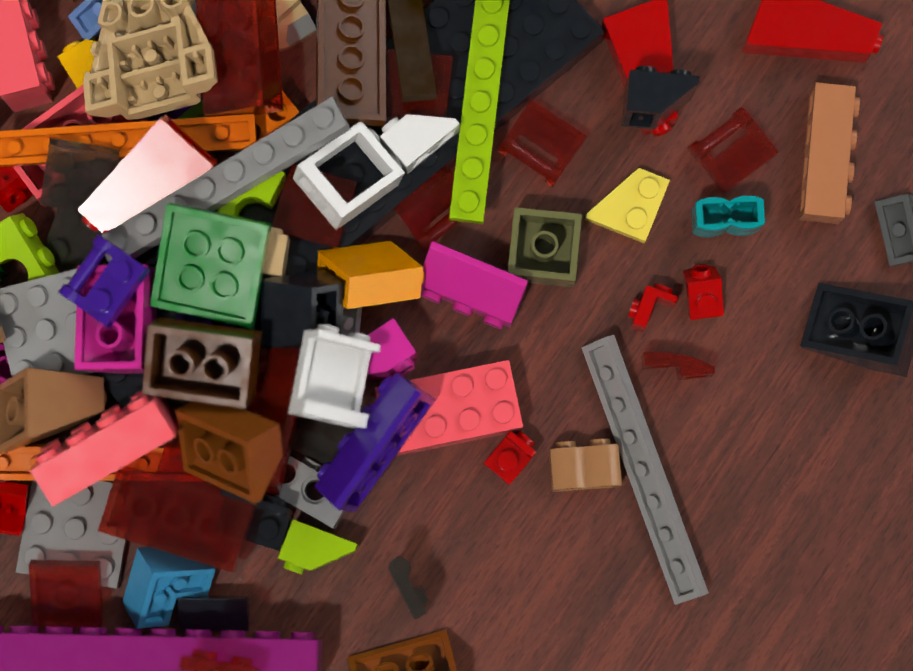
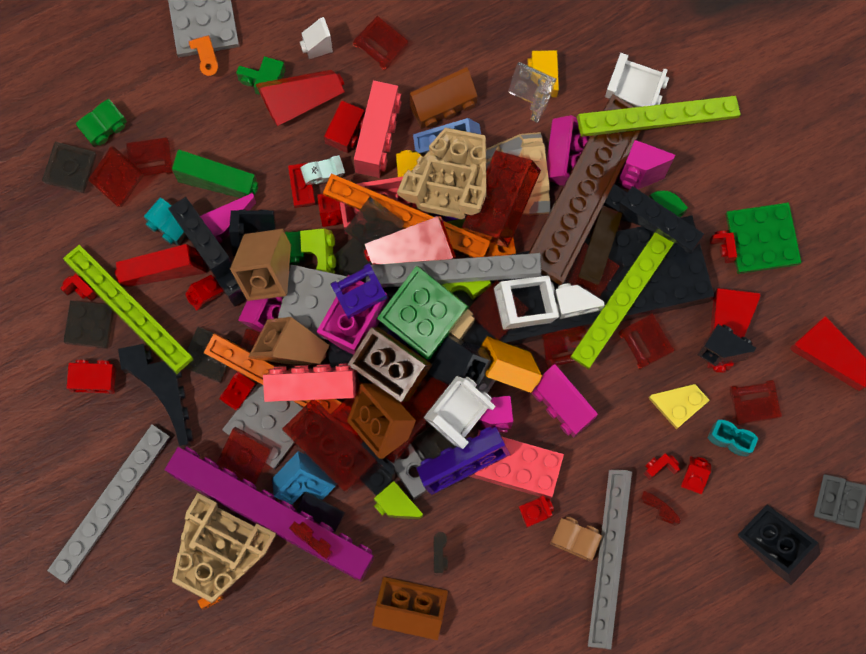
camera: 25 degrees right, 5 degrees down
olive brick [507,207,582,287] -> none
nougat brick [799,82,860,224] -> none

